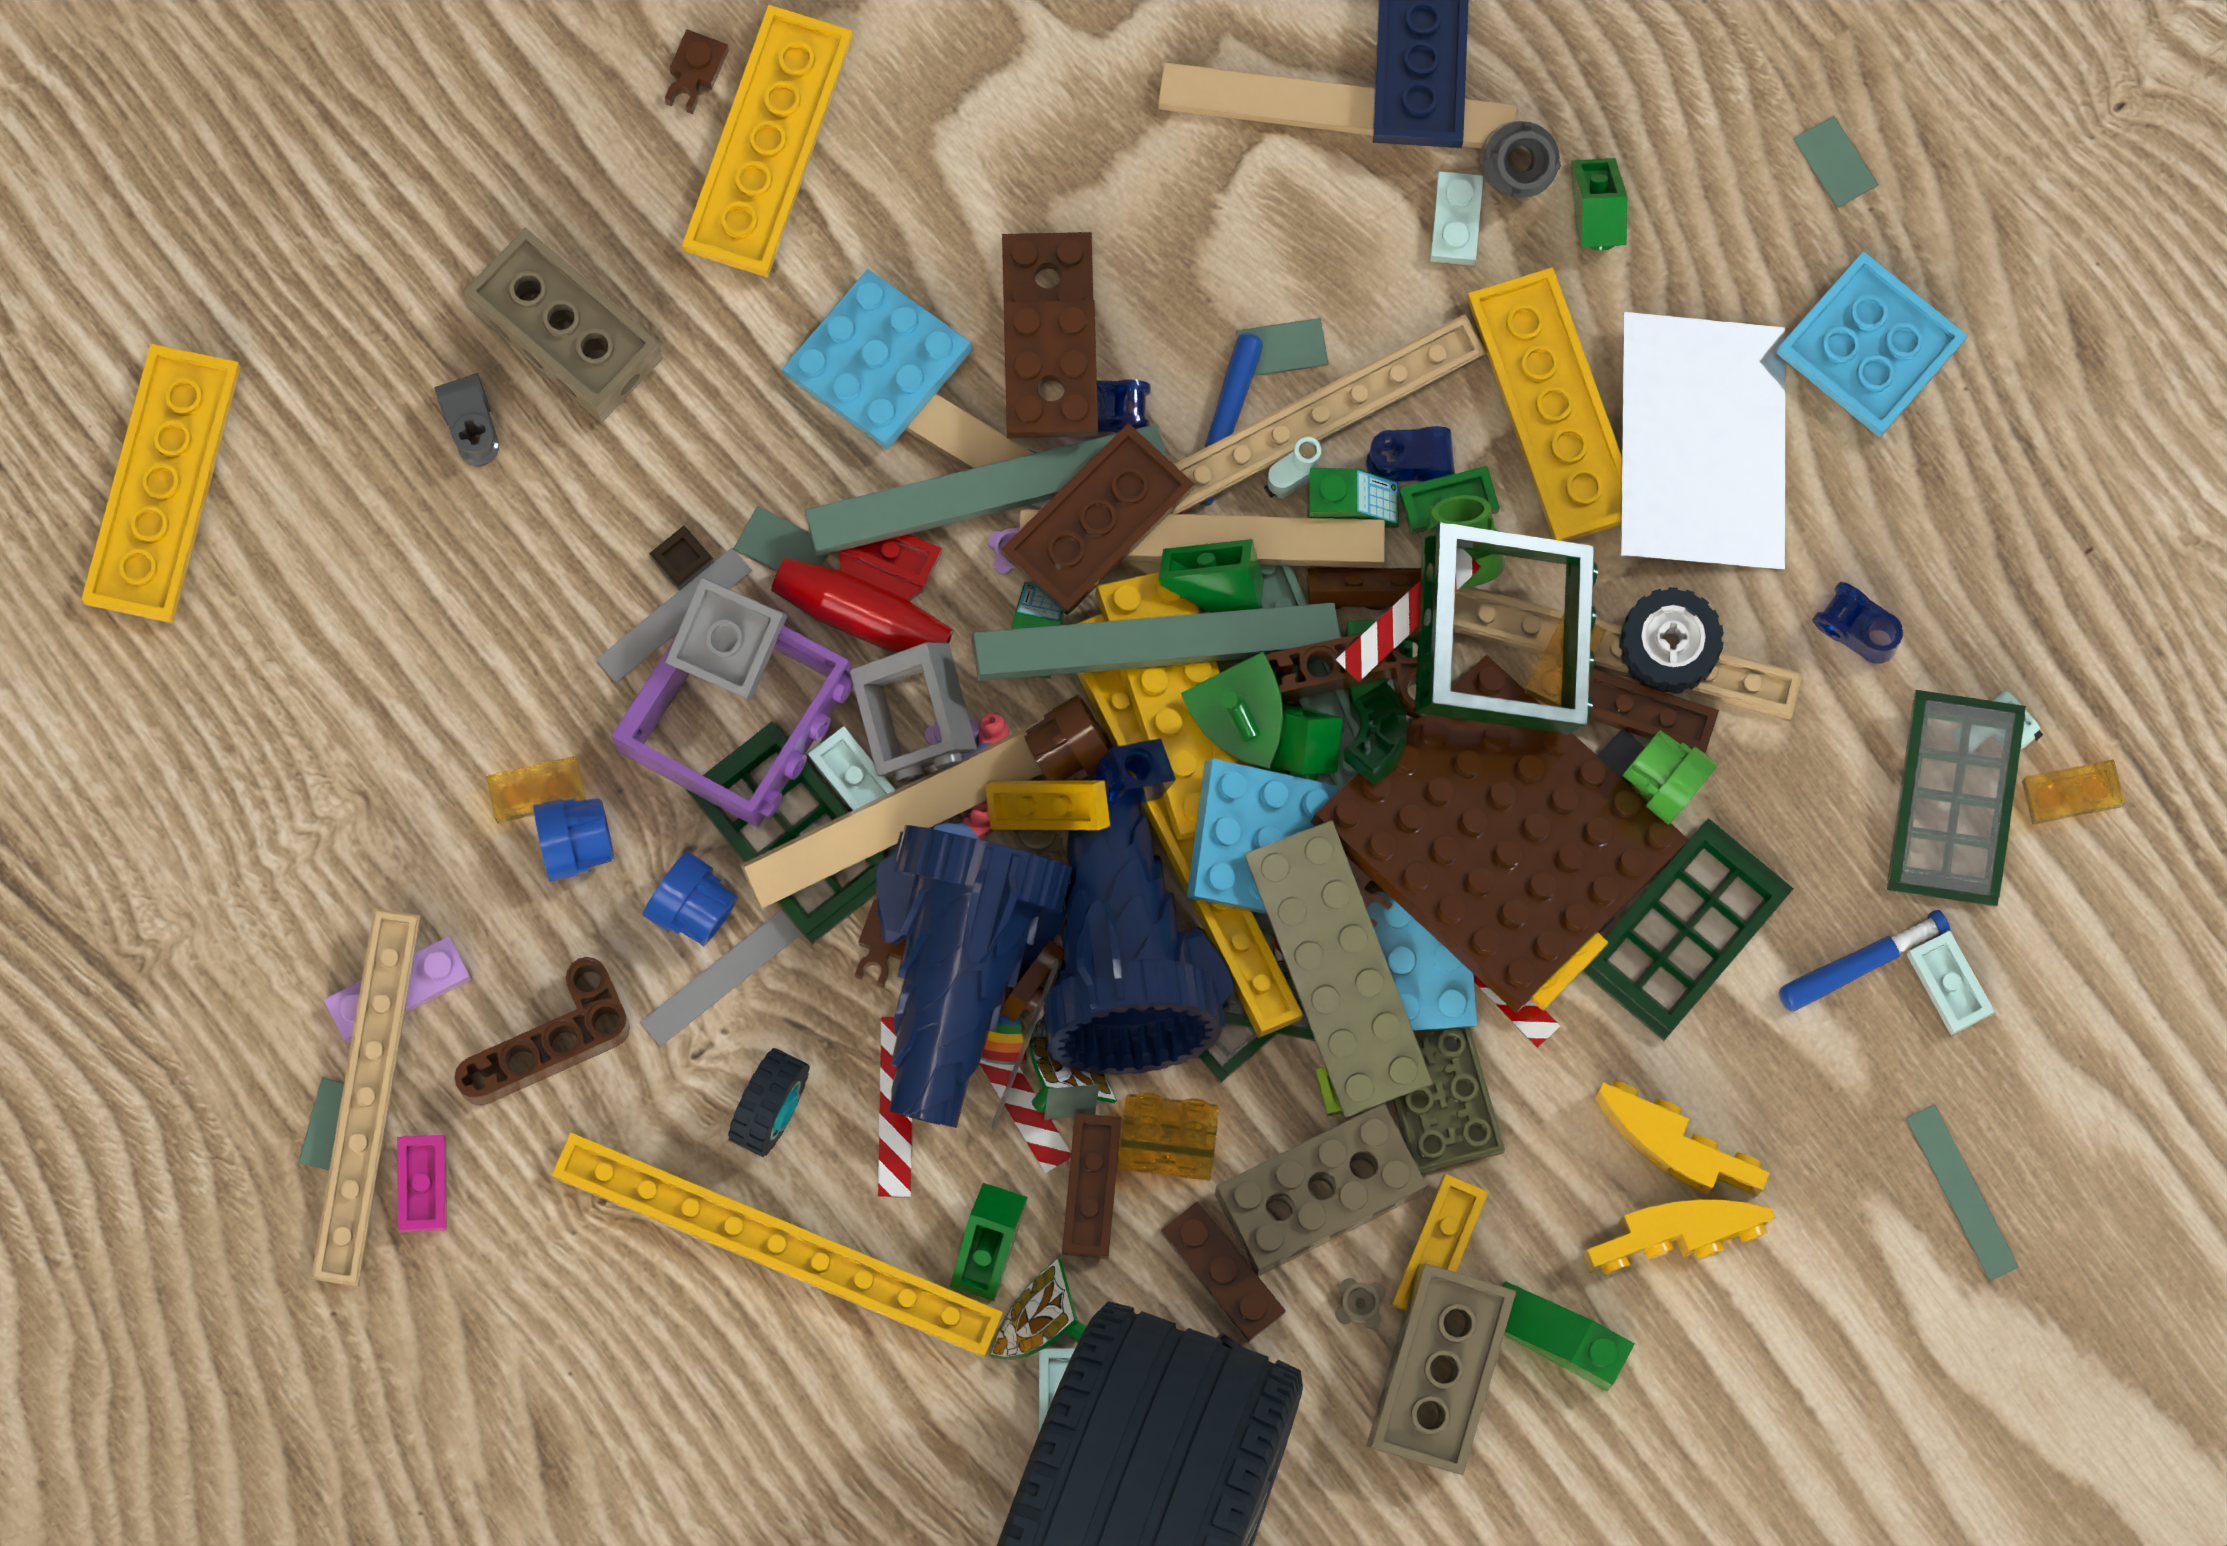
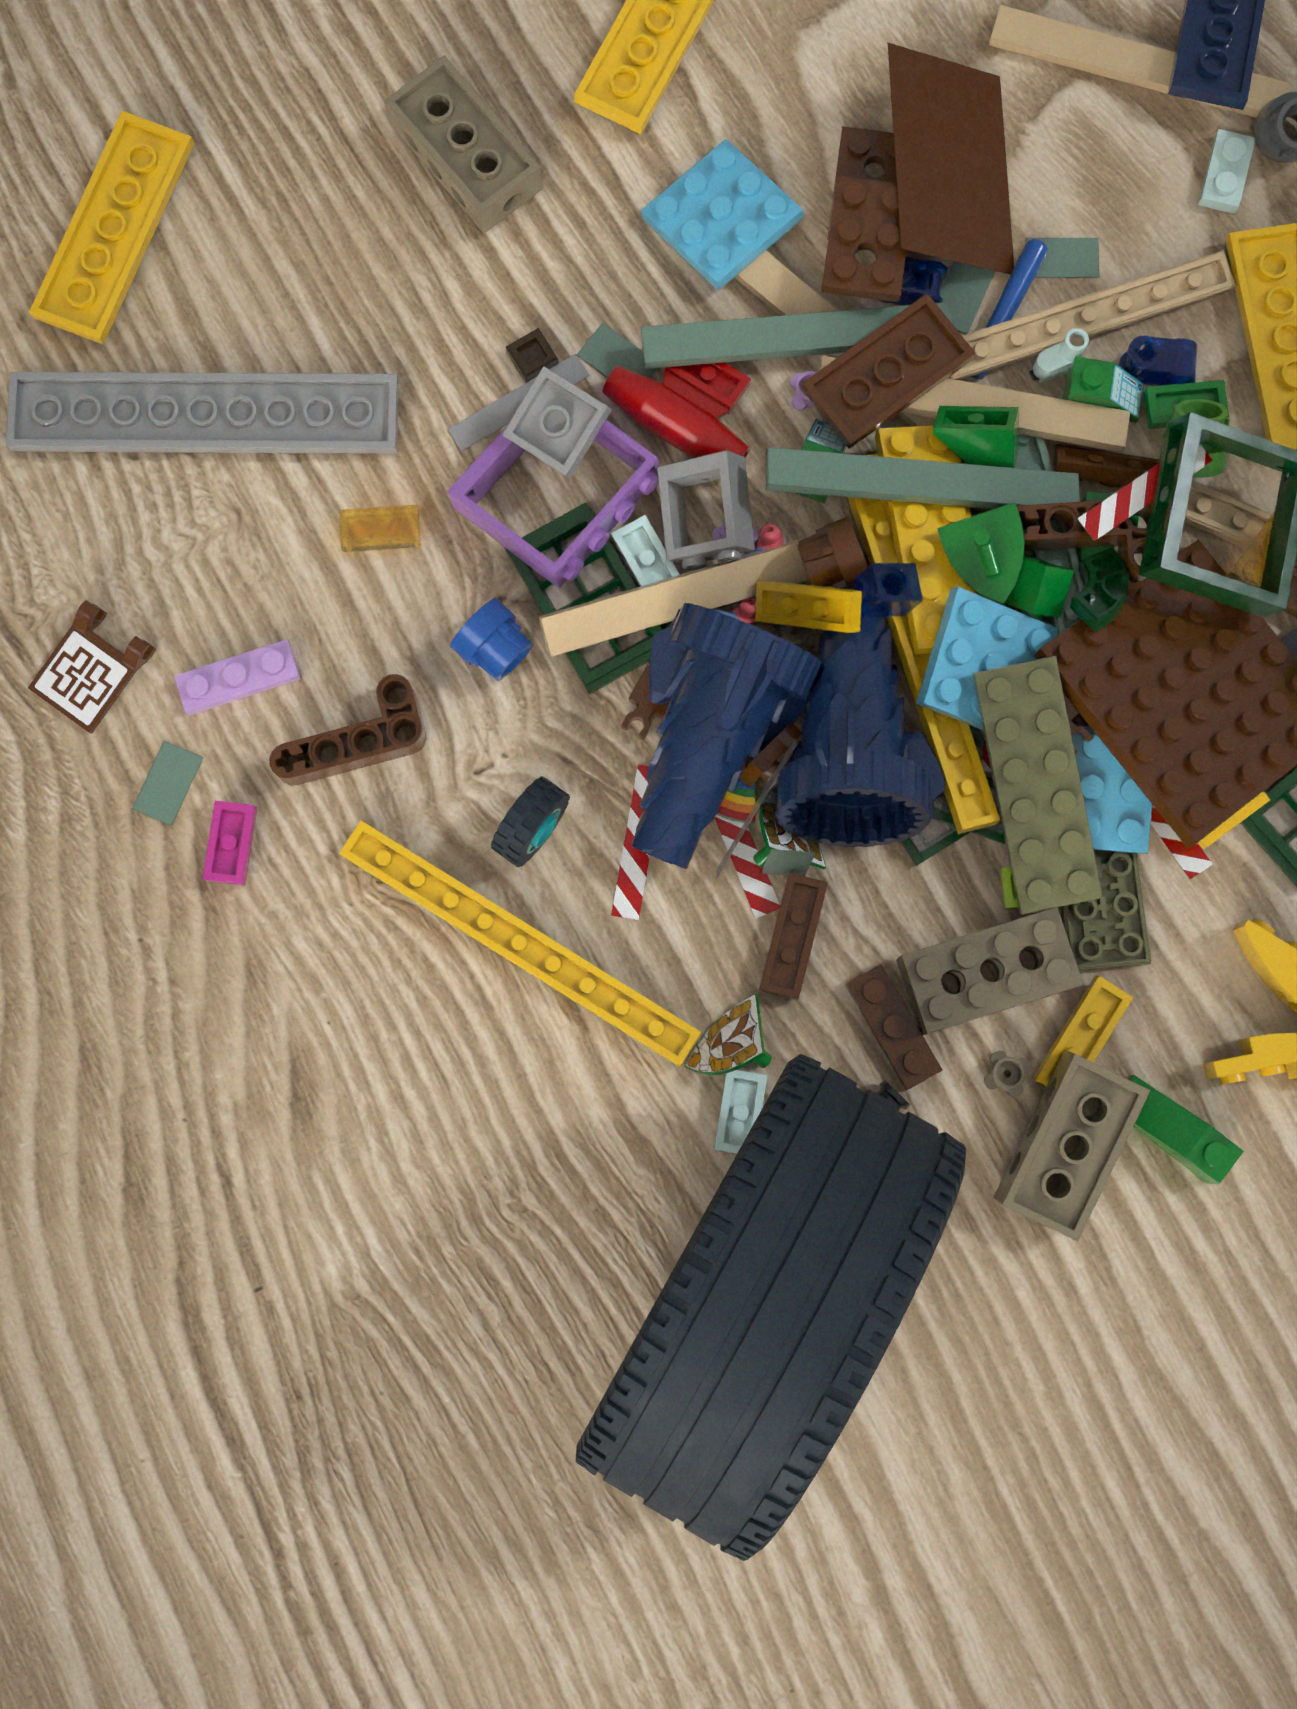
camera: 15 degrees right, 5 degrees up
tan tile [311,908,421,1287] -> none
dark grey piece [434,373,499,466] -> none
blue piece [533,798,614,882] -> none
light grey sticker [640,910,801,1047] -> none
green slope [950,1183,1028,1301] -> none
clear yellow bracket [1117,1093,1219,1181] -> none
none -> light grey plate [6,372,399,454]
none -> flag [28,600,156,734]
none -> reddish brown sticker [887,42,1014,275]
none -> sand green sticker [935,261,995,334]

